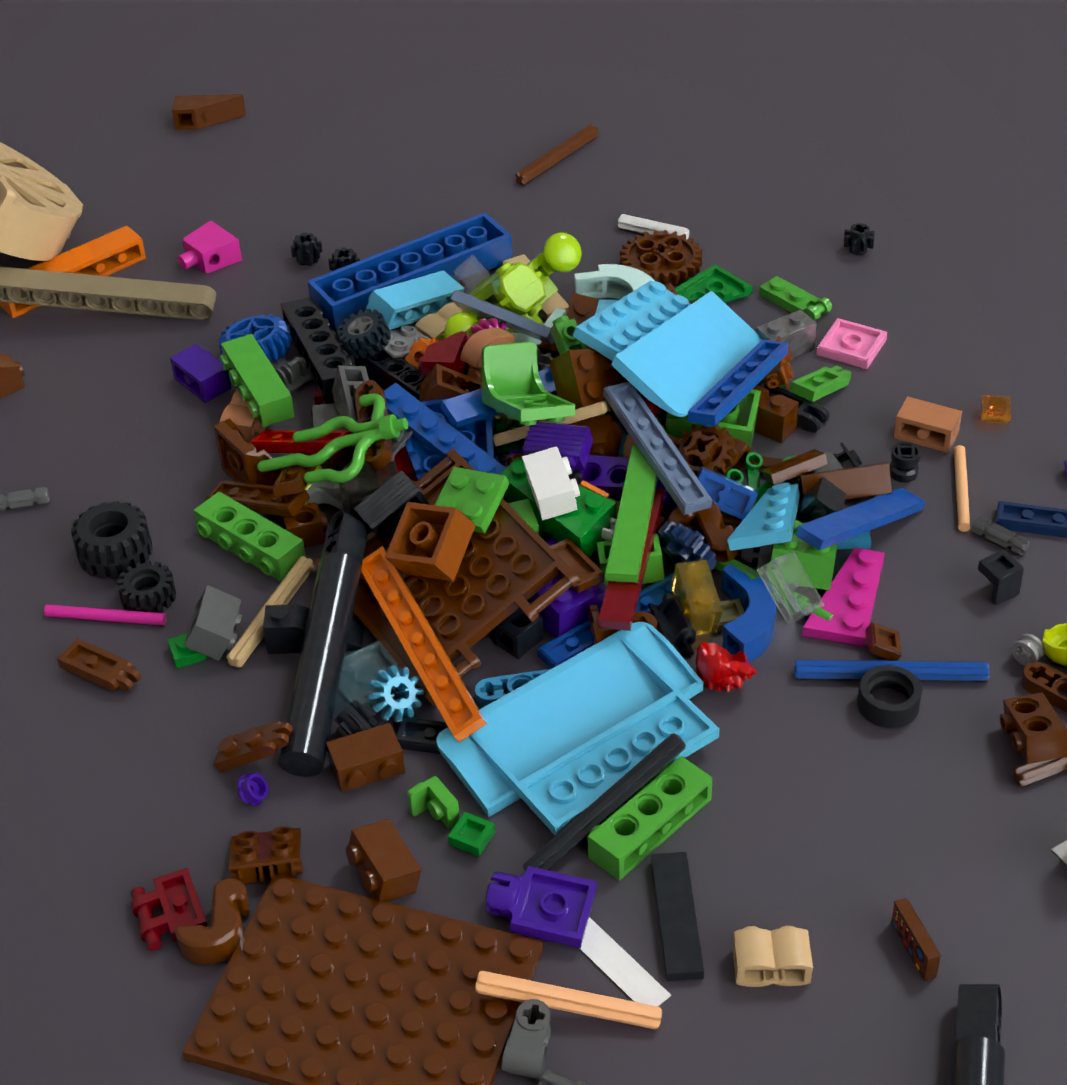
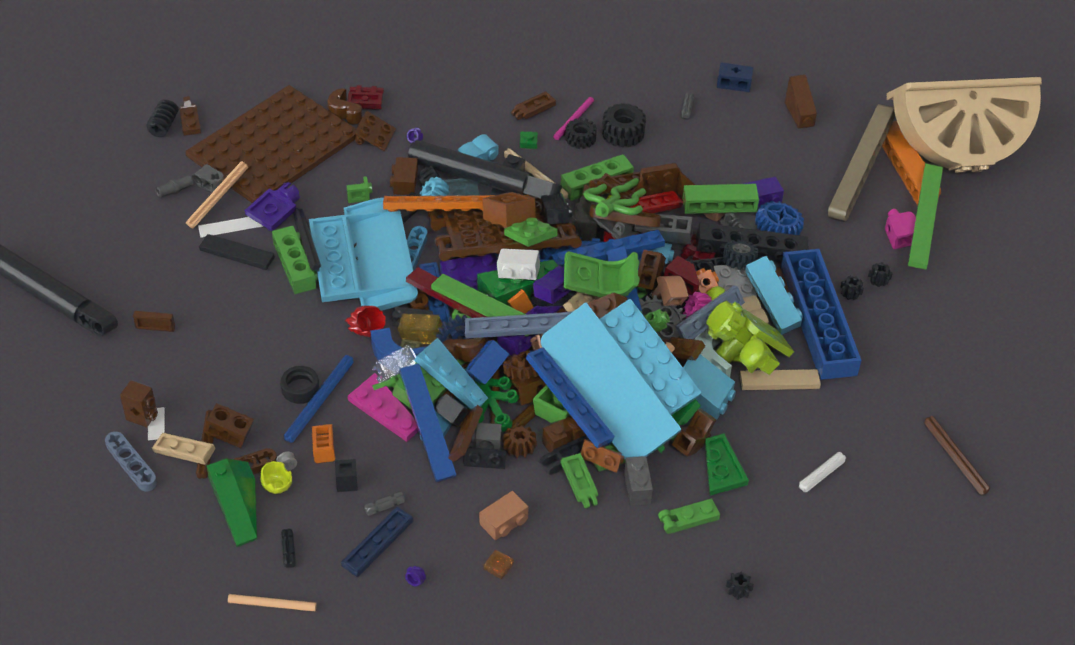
camera: 110 degrees right, 5 degrees up
dark grey brick [184,585,243,661] -> none
reddish brown hinge [213,721,293,772] -> none
reddish brown brick [346,819,422,902] -> none
green plate [448,812,496,857] -> none
clear brick [453,254,490,294] -> none
reddish brown tile [550,538,605,593] -> none
light aqua arch [574,264,655,299] -> none
reddish brown gear [620,230,702,286] -> none
tan brick [732,926,813,987] -> none
reddish brown tile [761,449,828,485] -> none
bright pink tile [816,318,887,369] -> none
reddish brown tile [866,622,902,661] -> none
black wheel [889,442,921,483] -> none
light nougat bar [954,445,970,532] -> none
none -> orange slope [312,424,335,463]
none -> medium azure brick [458,134,499,161]
none -> reddish brown gear [503,424,537,458]
none -> bright green tile [908,163,943,270]

